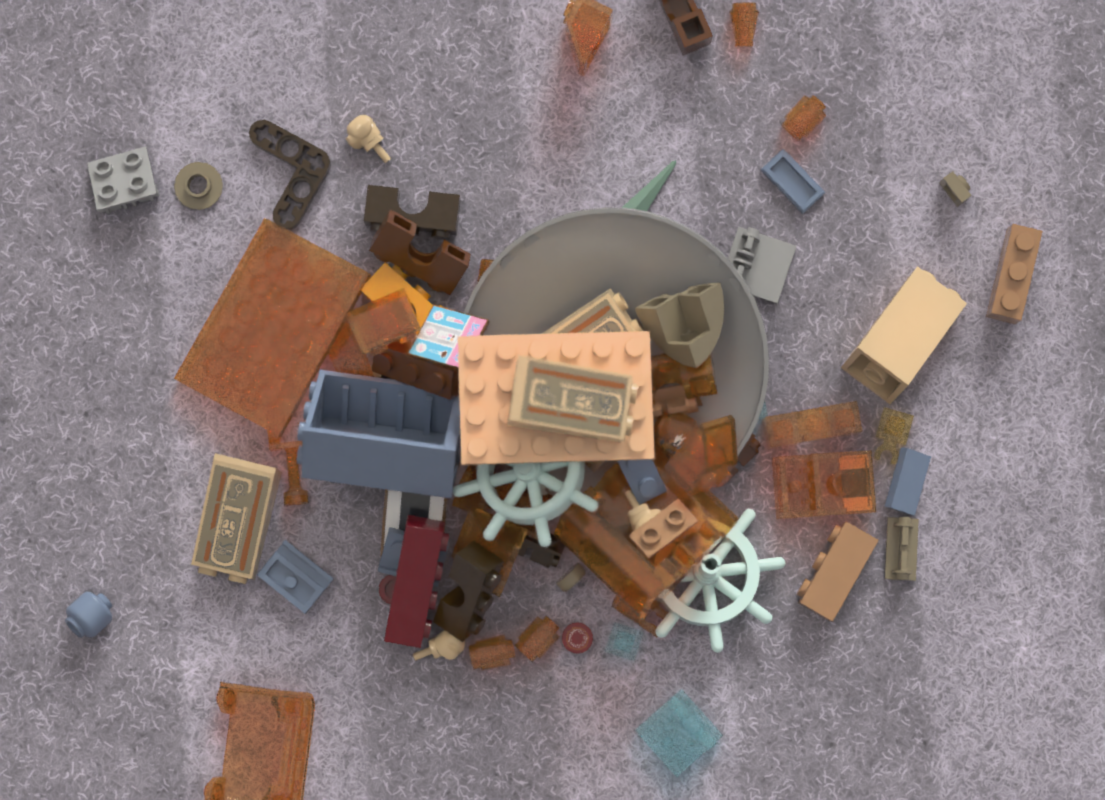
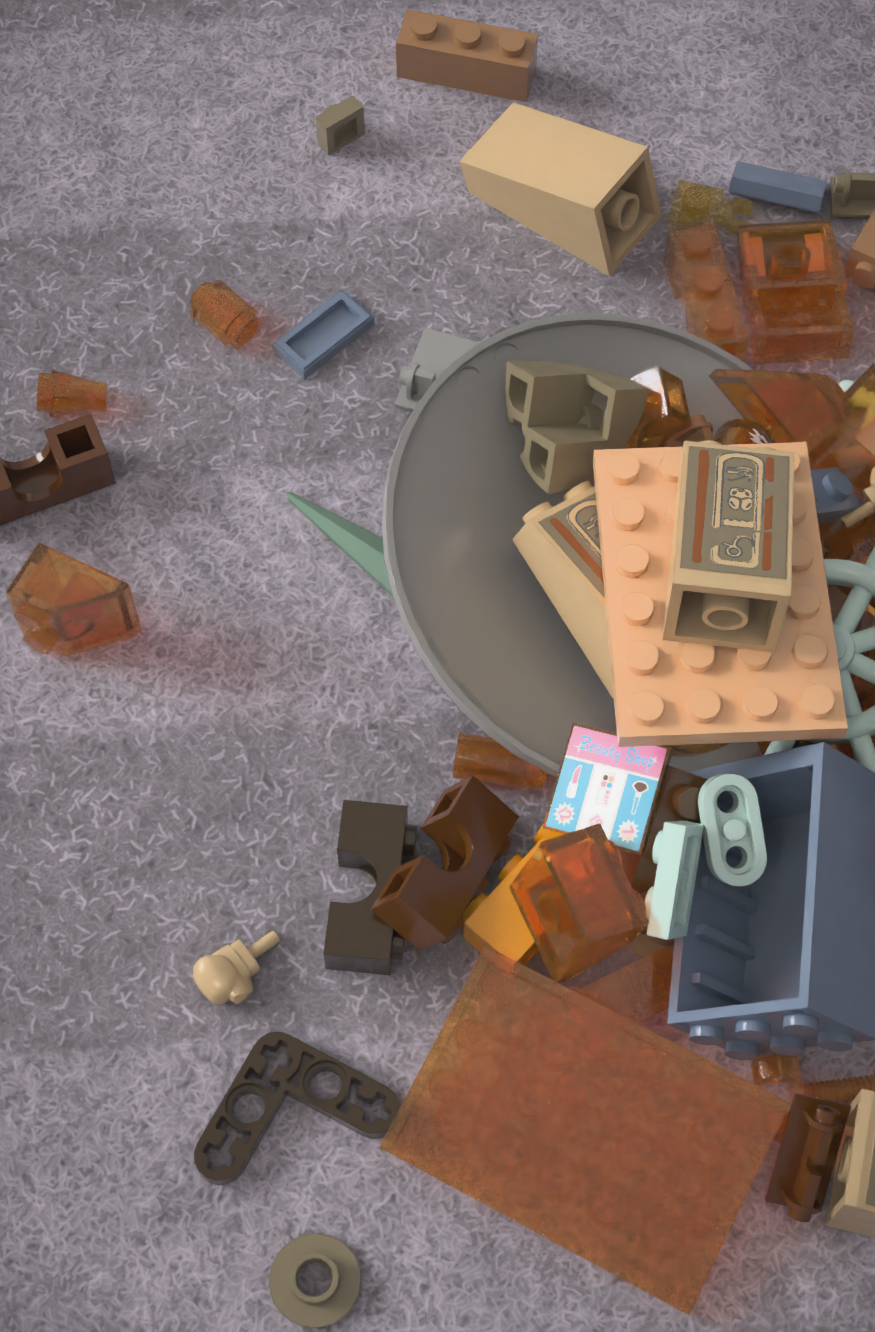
camera: 90 degrees left, 20 degrees down
none -> light aqua plate [644,821,704,940]
none -> light aqua plate [698,773,767,886]
none -> reddish brown hinge [765,1093,851,1222]

